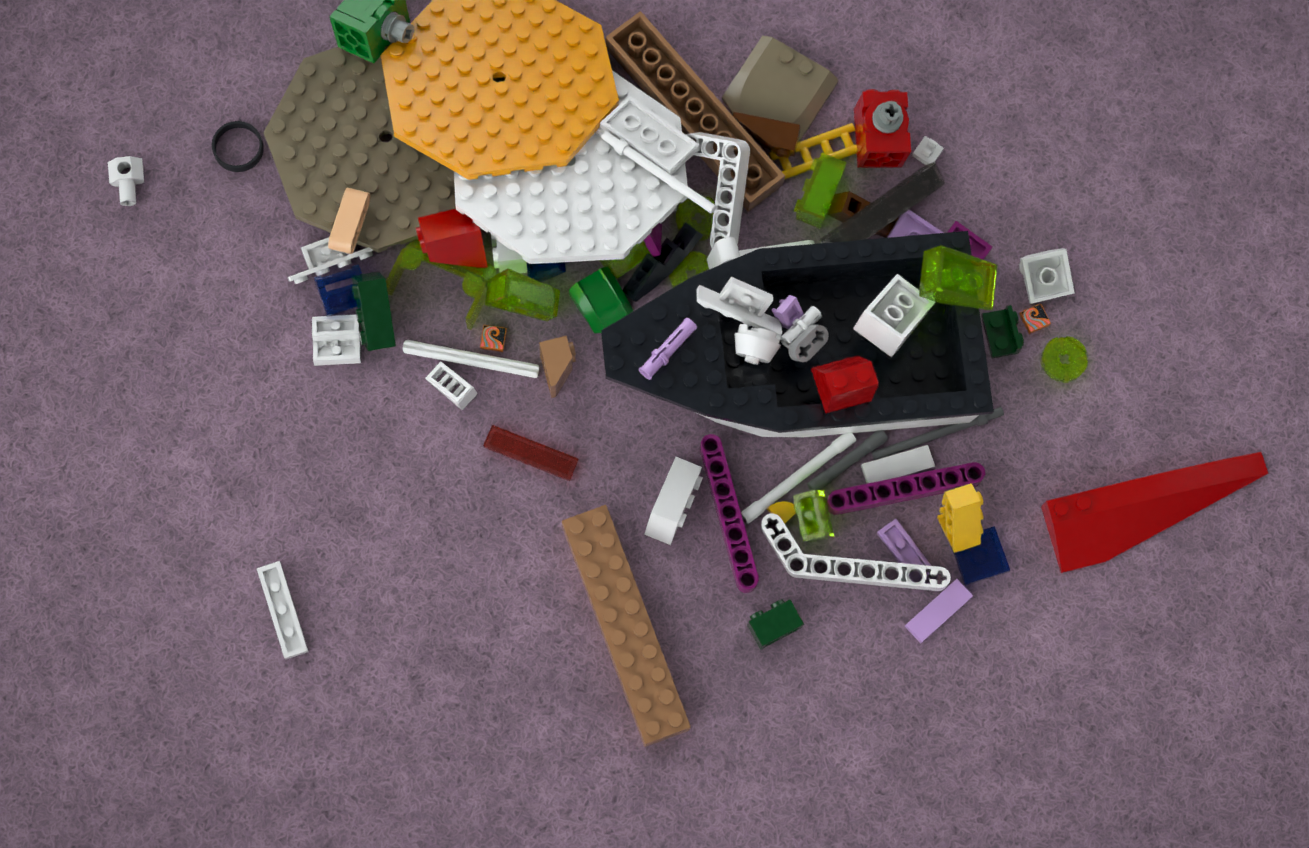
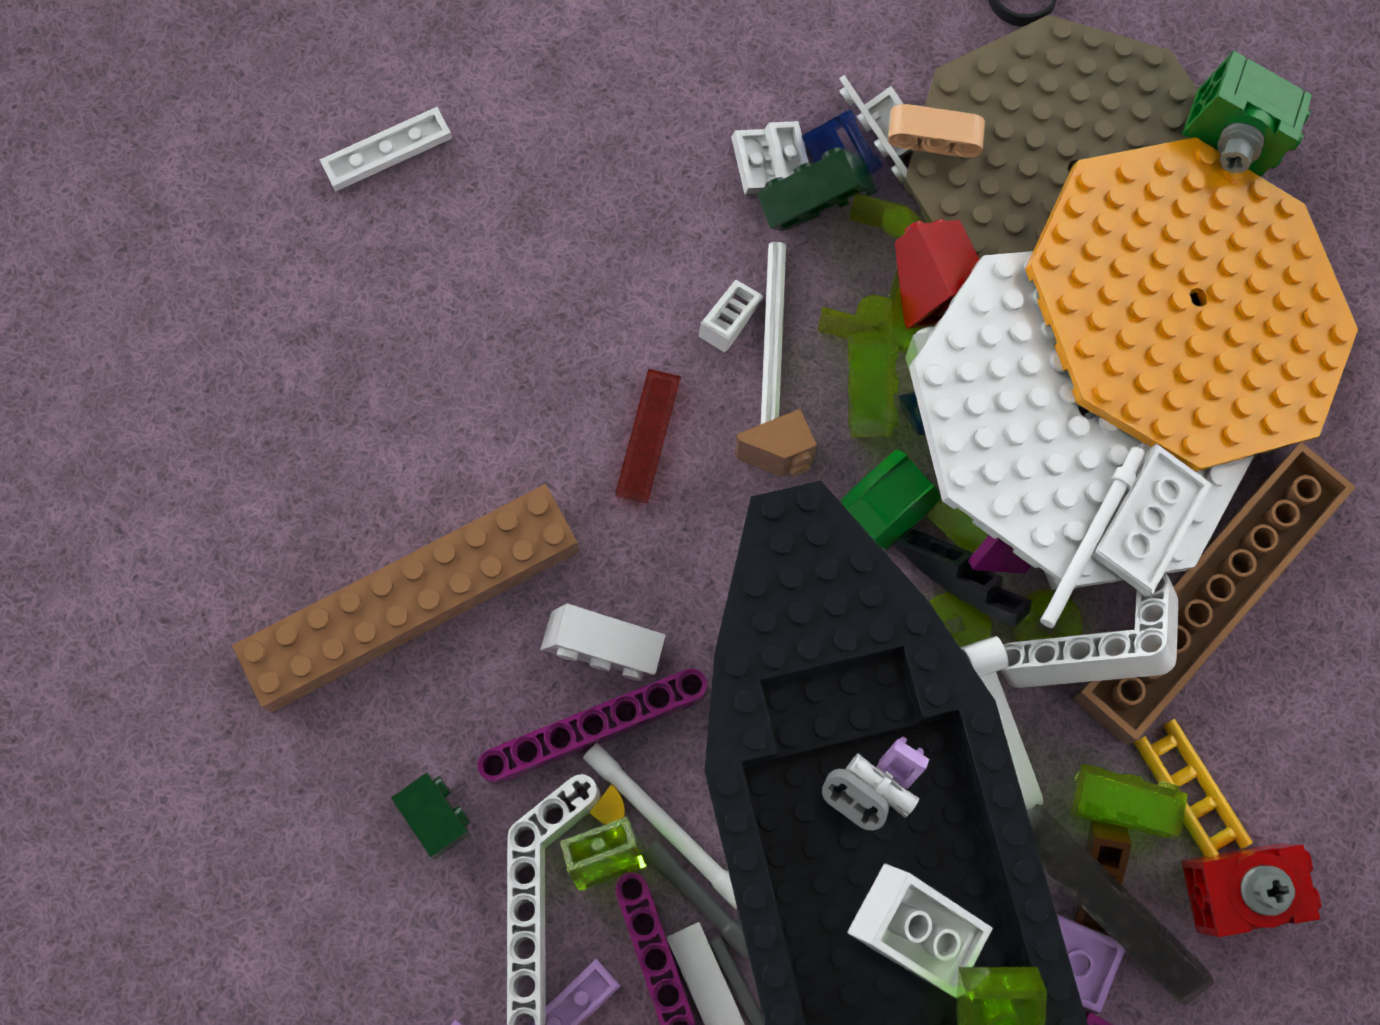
camera: 90 degrees right, 0 degrees up
tile [480,325,507,352] -> none
lavender pin [639,318,697,380] -> none
white bracket [697,277,782,336] -> none
dark tan wedge [722,35,839,142] -> none
reddish brown slope [733,112,800,158] -> none
white cone [735,324,781,365] -> none
red slope [811,356,879,413] -> none
white tile [912,136,944,168] -> none

